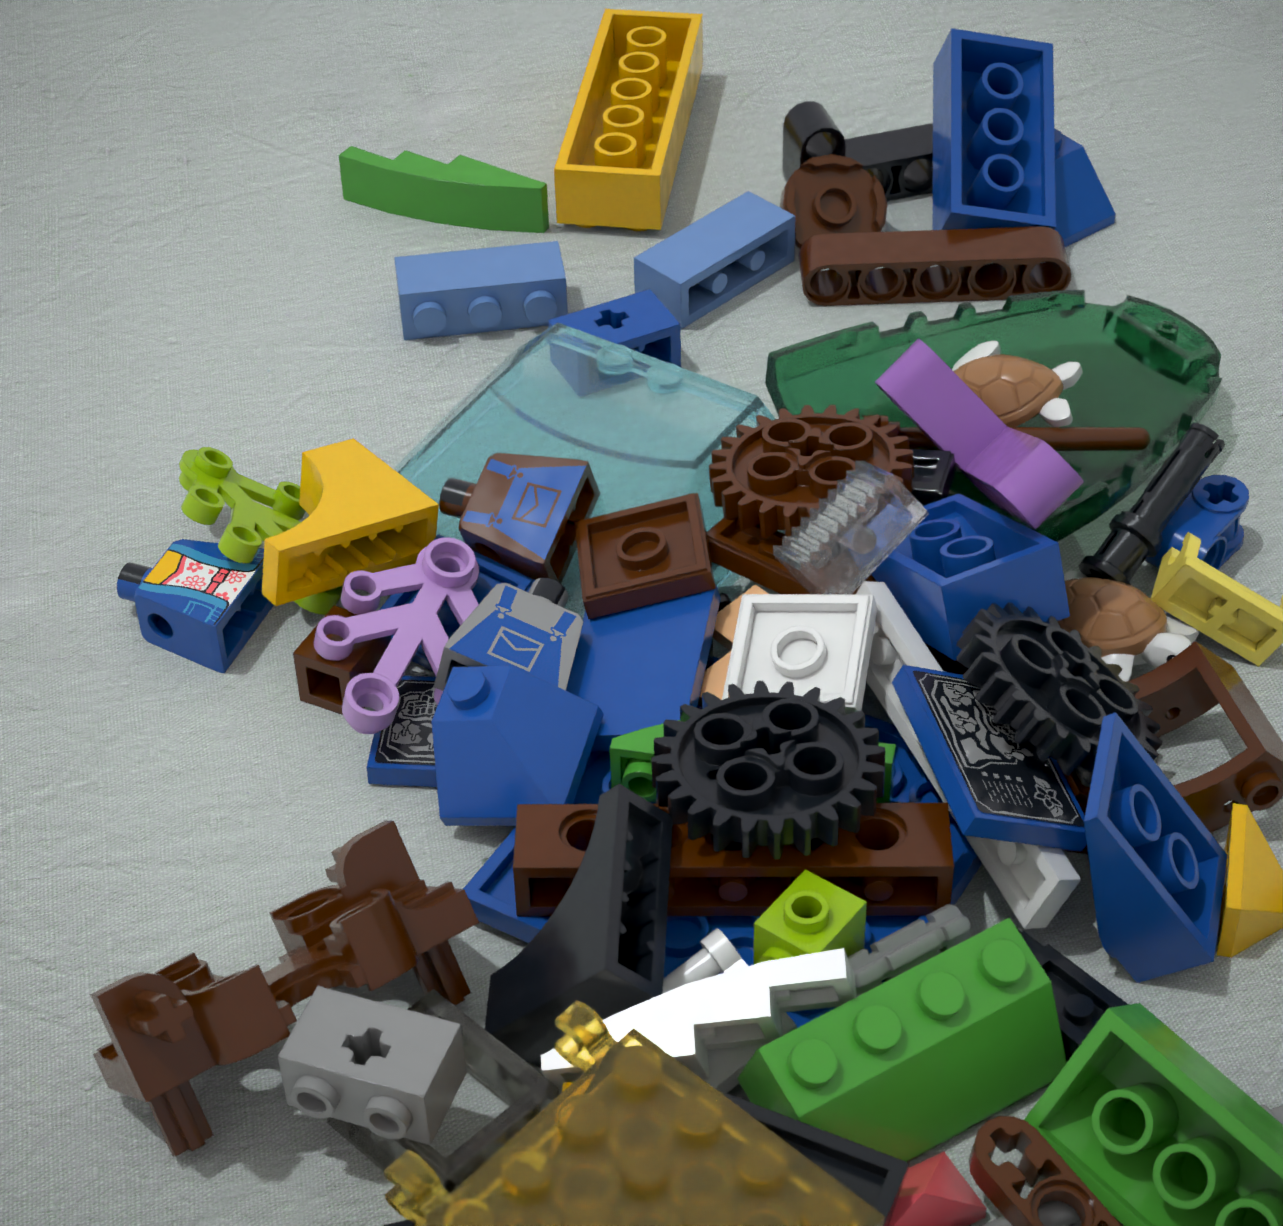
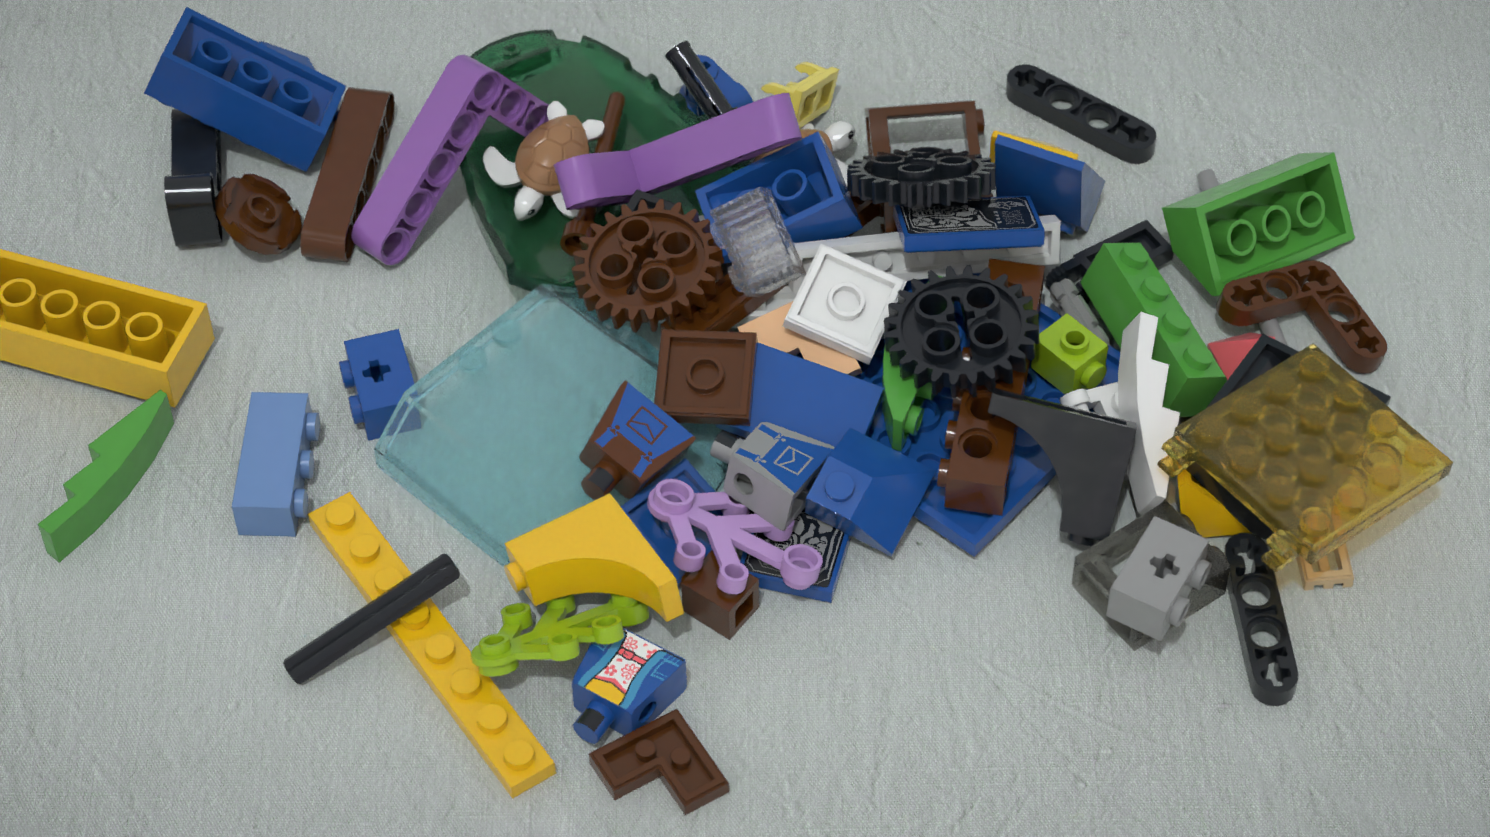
camera: 80 degrees left, 10 degrees up
reddish brown gear [90,821,479,1156] -> none
medium blue brick [634,191,795,329] -> none
none -> black axle [283,553,460,684]
none -> yellow plate [308,492,556,799]
none -> medium lavender beam [351,54,549,265]
none -> reddish brown tile [589,709,729,815]

